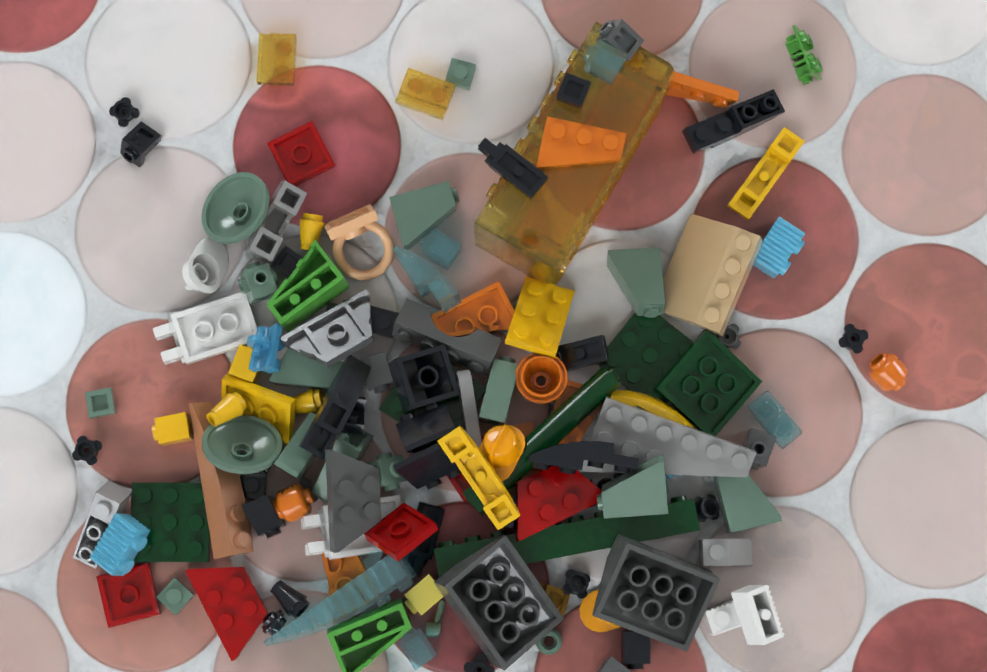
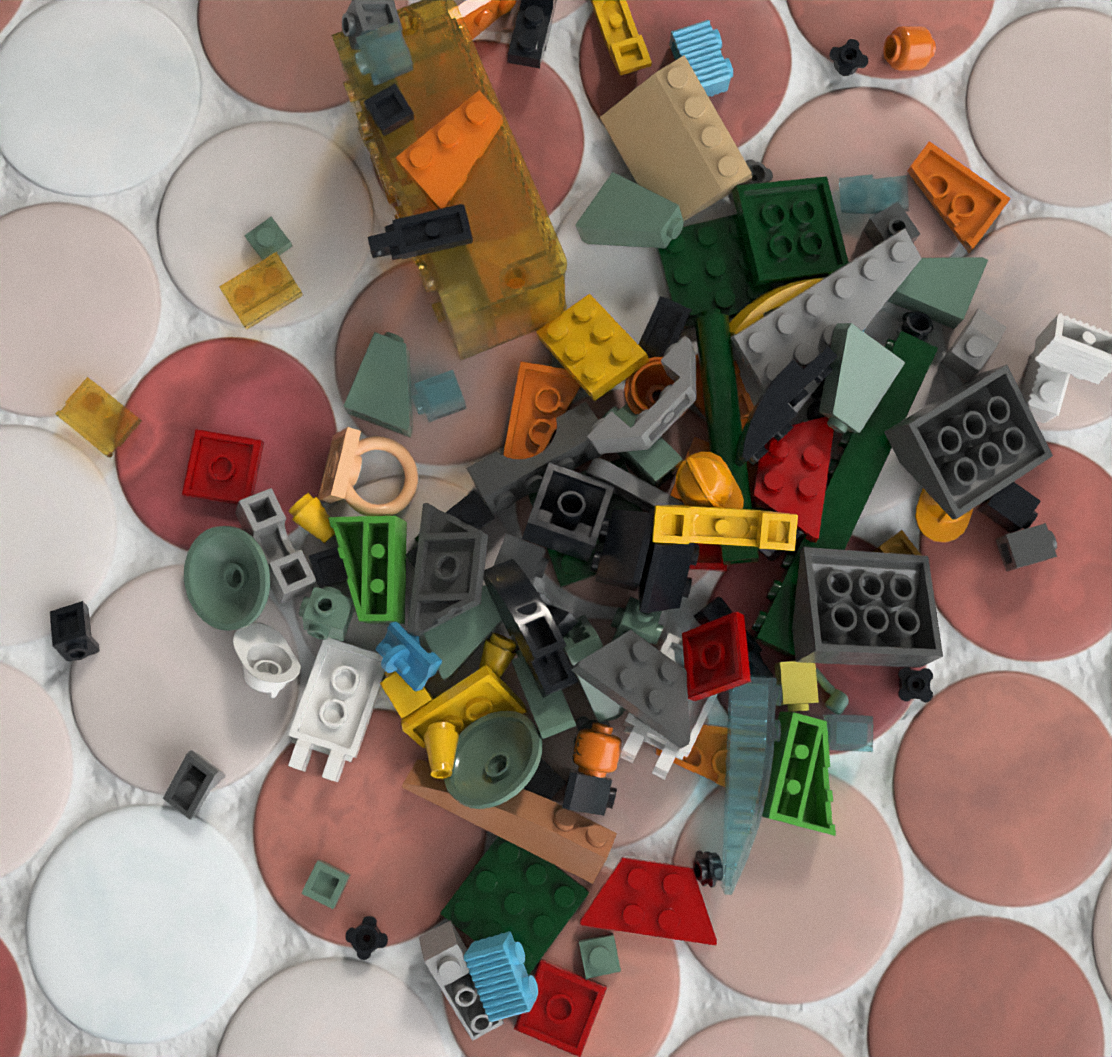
camera: 50 degrees left, 0 degrees up
black plate [109,97,140,127] -> none
yellow brick [152,412,194,446] -> none
black cone [270,580,310,619] -> none
clear light blue slope [393,246,461,313] -> none
sand green plate [536,629,562,655] -> none
black plate [562,569,590,599] -> none
none -> dark grey slope [163,750,226,820]
none -> light grey slope [587,336,697,454]
none -> orange wing [907,141,1011,253]

